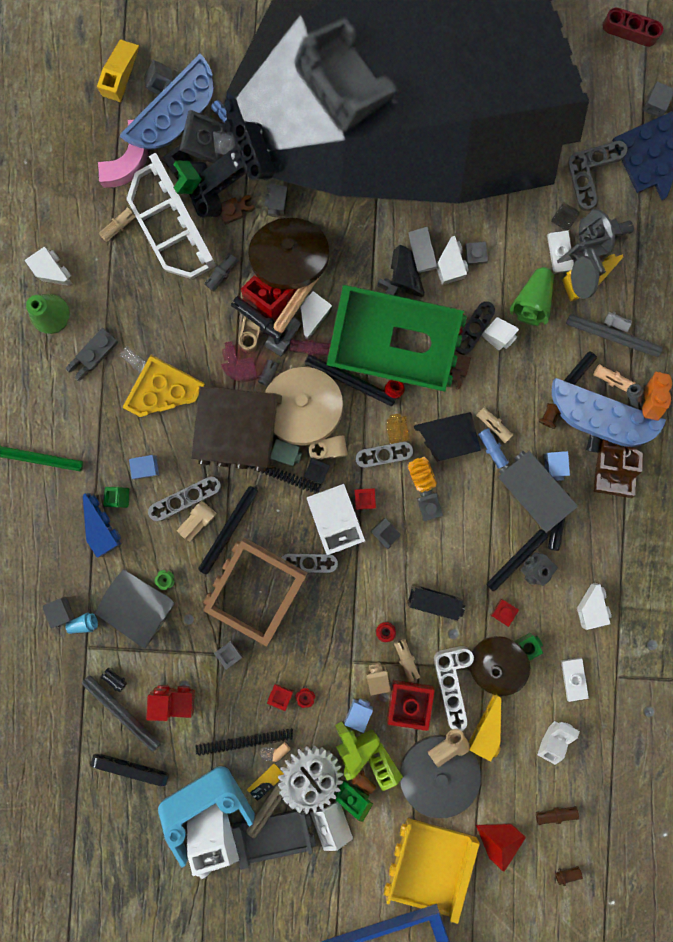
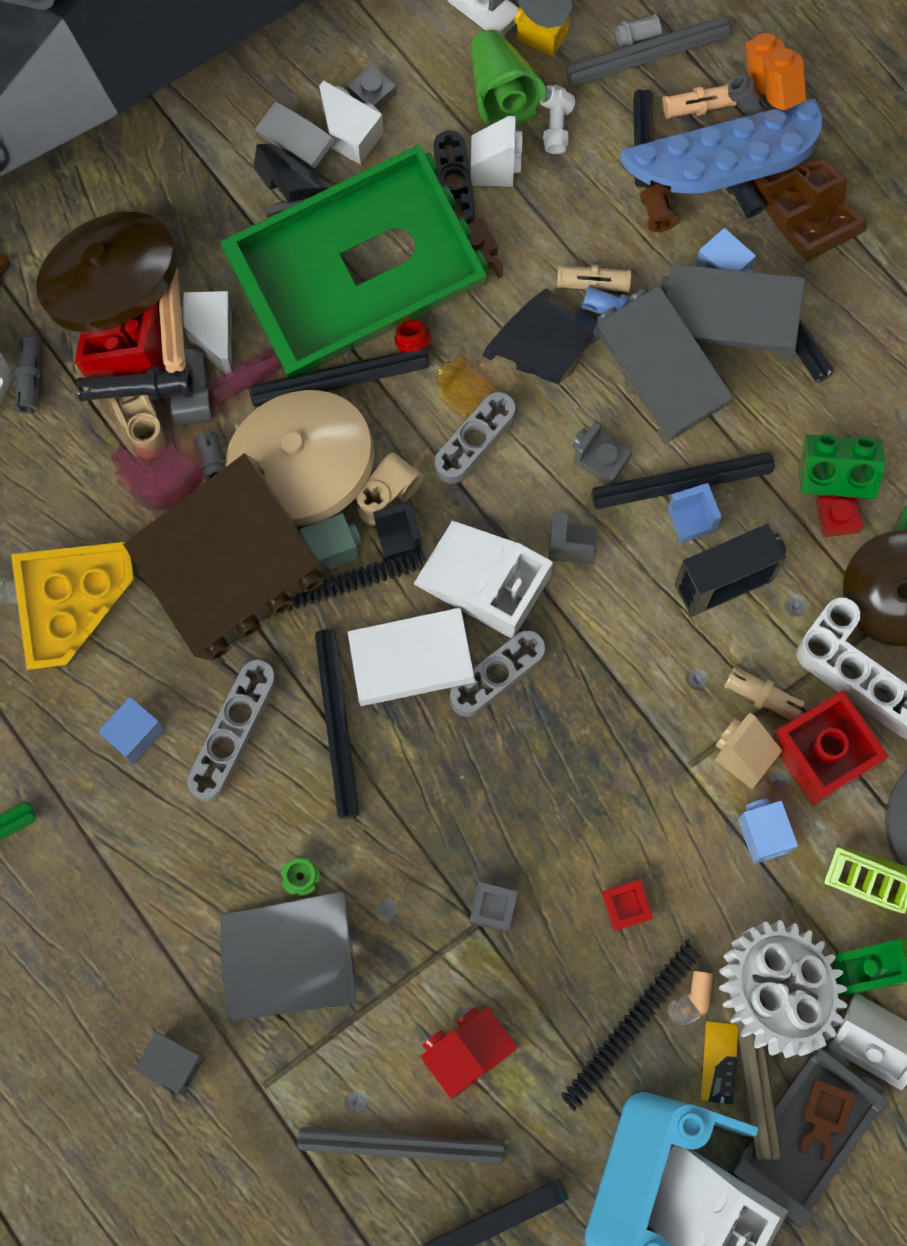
camera: 40 degrees left, 15 degrees down
medium azure cone [65,612,98,634] -> none
blue slope [83,493,122,558] -> none
black pin [100,668,127,692] -> none
green slope [103,487,130,508] -> none
tan piece [177,501,217,542] -> none
medium nougat window [203,537,308,646] -> none
dark grey brick [265,183,288,217] -> none
red plate [295,688,315,708] -> none
lime piece [335,721,380,781] -> none
dark orange pin [352,771,376,796] -> none
red plate [355,488,376,510] -> none
red plate [376,622,396,642] -> none
light orange gear [408,457,437,492] -> none
black axle [486,529,548,592] -> none
dark grey brick [520,552,558,586] -> none
none -> white tile [347,608,475,706]
none -> white bar [540,84,575,154]
none -> black axle [591,452,775,509]
none -> dark grey panel [593,286,733,444]
none -> medium blue panel [667,483,721,544]
none -> green brick [798,434,886,499]
none -> reddish brown plate [798,1079,856,1162]

